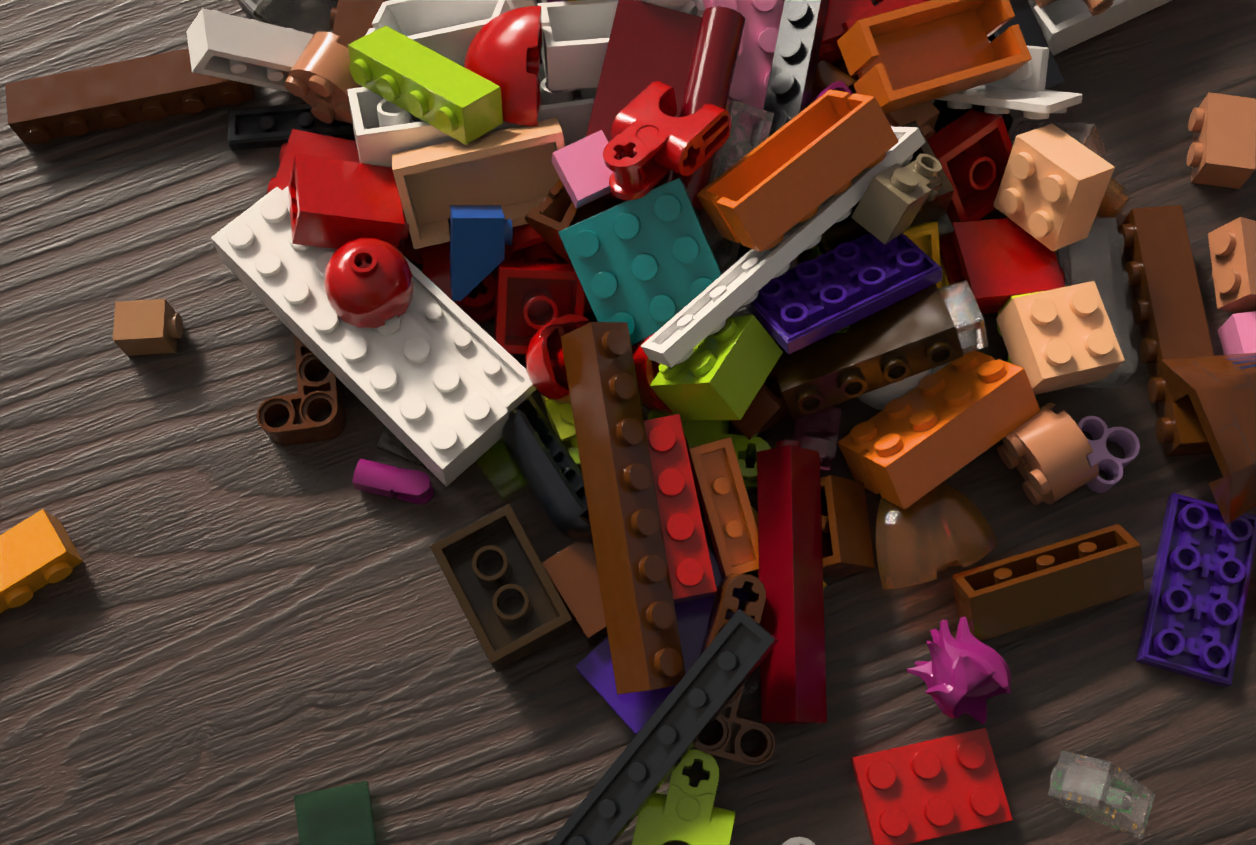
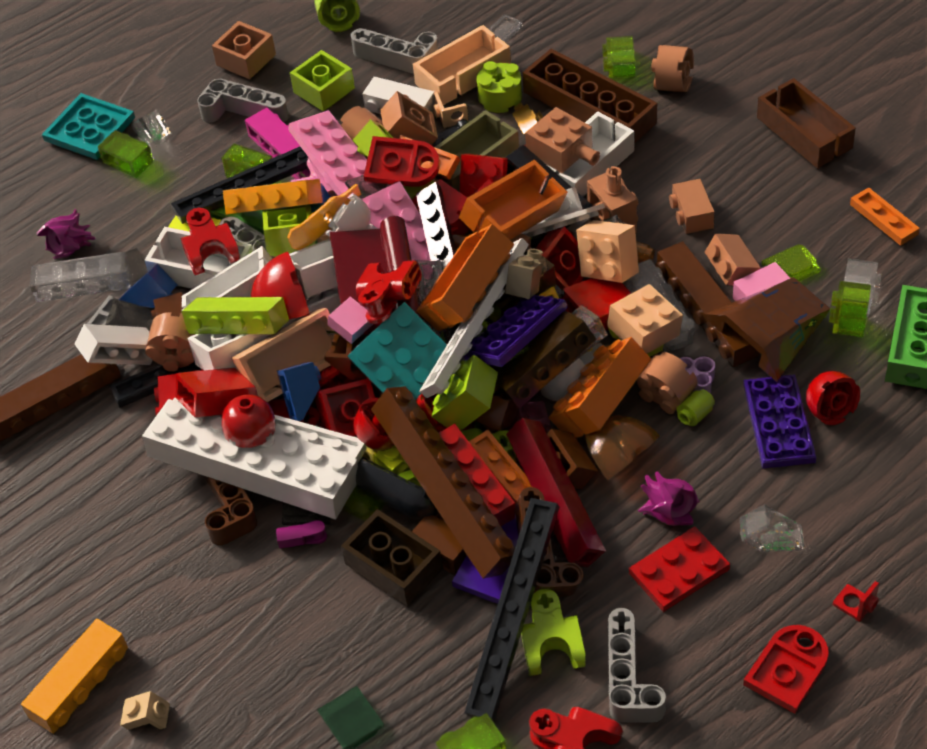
camera: 20 degrees left, 20 degrees down
medium nougat brick [113,299,183,356] -> none
reddish brown brick [952,523,1144,641] -> none
none -> tan bracket [120,691,170,730]
none -> nougat brick [587,166,638,233]
none -> lime brick [677,389,715,426]

